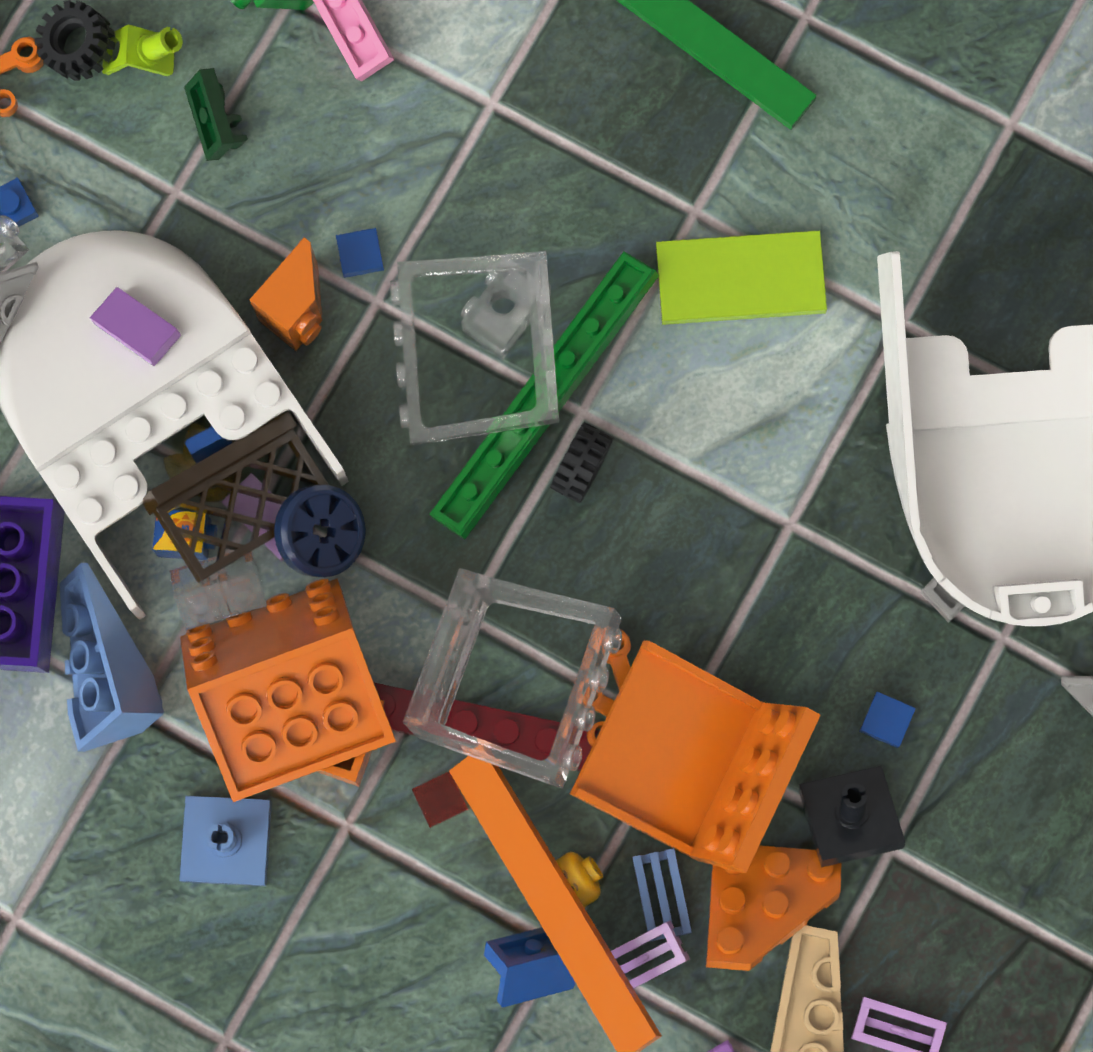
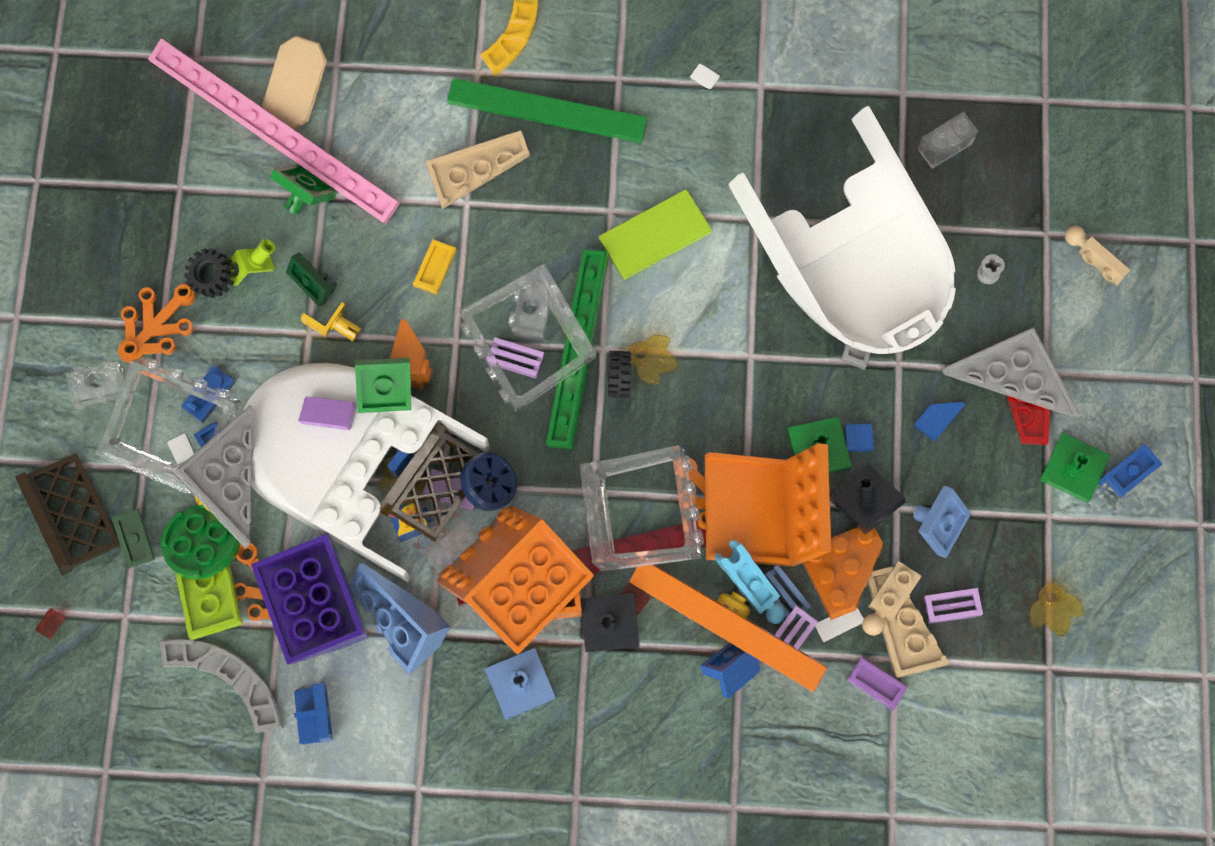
camera: 30 degrees left, 5 degrees down
blue tile [336,228,384,278] -> none
none -> yellow bracket [301,302,362,342]
none -> tile [355,358,412,413]
none -> yellow tile [413,239,457,295]
none -> tan wing [425,130,529,209]
none -> lavender tile [487,337,544,379]
none -> black tile [580,593,640,653]
none -> clear yellow plate [628,335,678,385]
none -> white sticker [690,64,720,90]
none -> medium azure plate [714,540,787,624]
none -> green tile [787,417,852,473]
none -> white sticker [815,607,864,642]
none -> tan plate [862,561,921,636]
none -> blue tile [914,402,965,442]
none -> medium blue tile [914,486,971,558]

